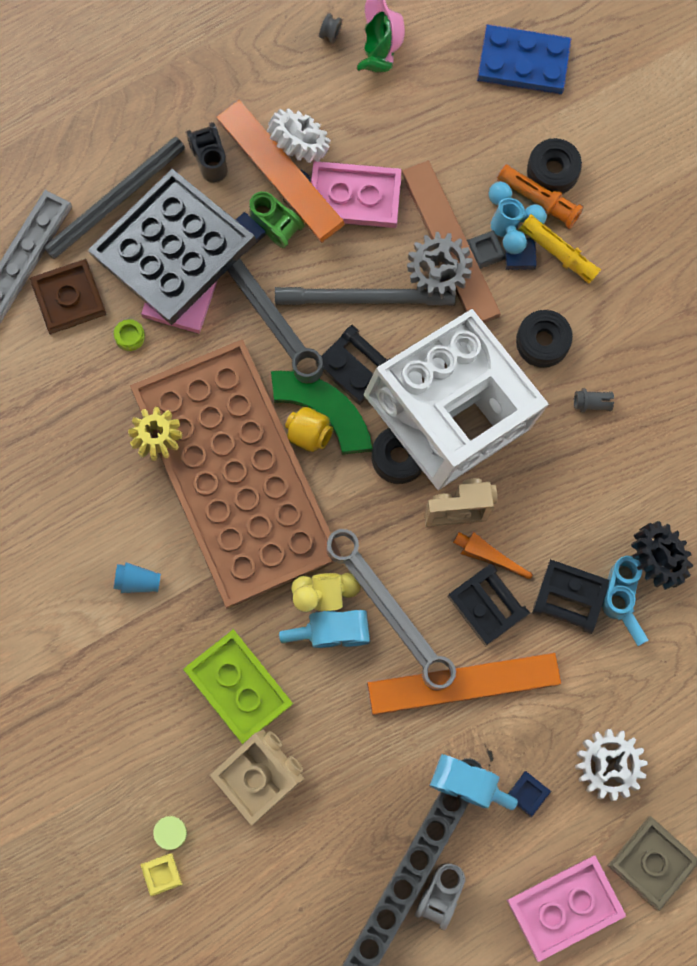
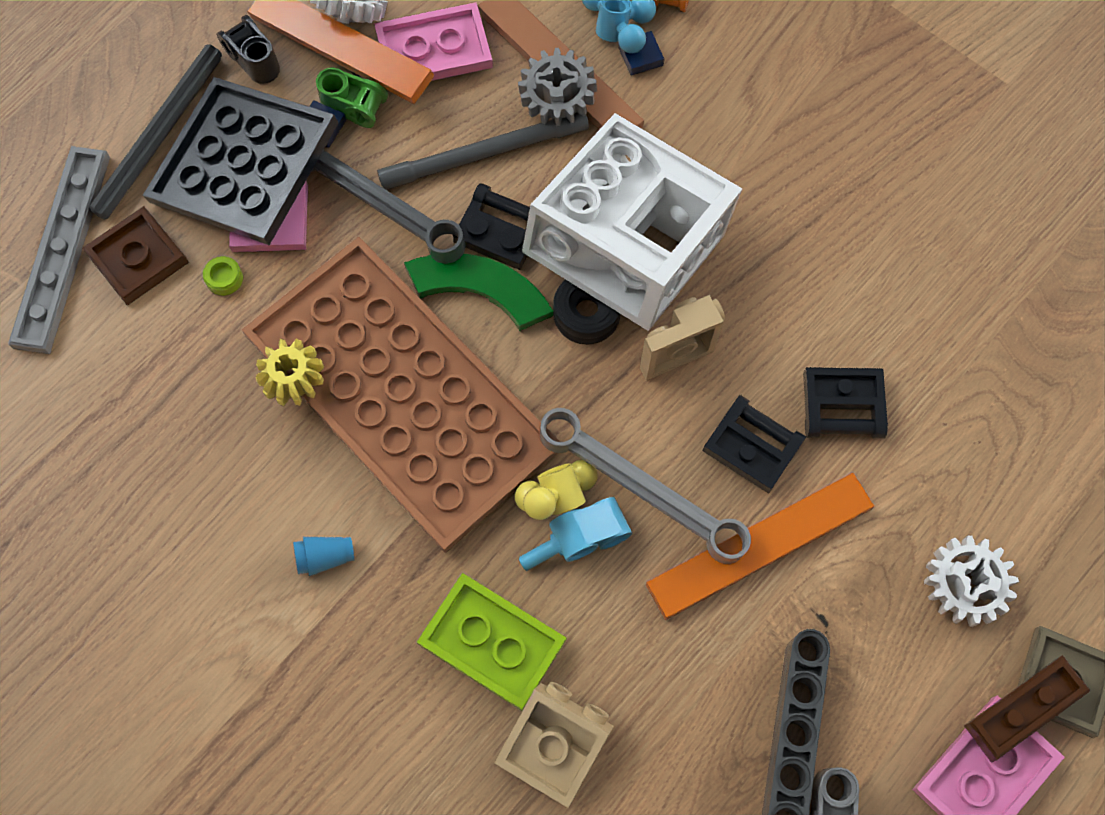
camera: 15 degrees left, 5 degrees down
yellow head [285,407,333,452] -> none
medium azure beam [429,754,518,810] -> none
orange piece [453,532,533,579] -> none
dark grey tile [467,230,505,269] -> none
dark blue tile [508,771,551,817] -> none
black tyre [516,310,573,368] -> none
yellow pin [519,214,601,284] -> none
dark grey pin [574,388,614,413] -> none
medium azure beam [602,556,649,646] -> none
black gear [631,521,693,590] -> none
none -> reddish brown tile [964,655,1090,762]

